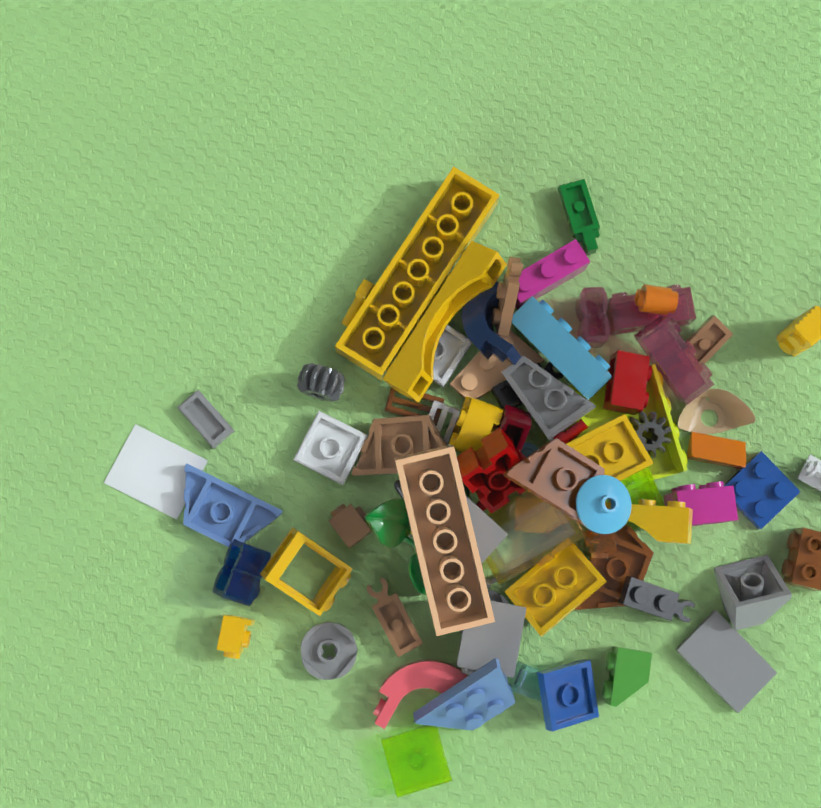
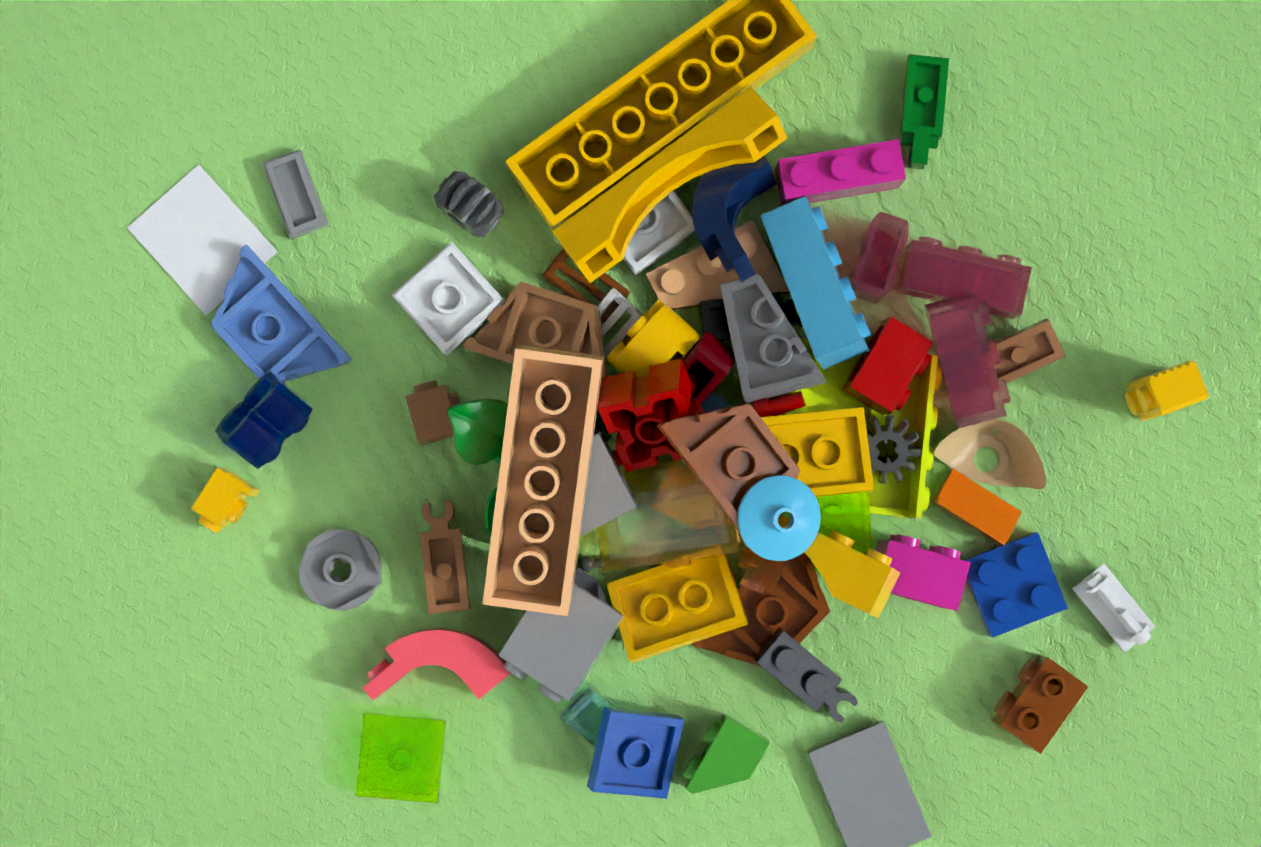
camera: 25 degrees right, 5 degrees up
yellow window [260,527,353,616] -> none
yellow bar [341,279,375,327] -> none
medium blue wing [413,658,515,731] -> none
medium nougat plate [491,256,523,336] -> none
orange brick [634,284,678,315] -> none
light grey slope [714,555,792,630] -> none

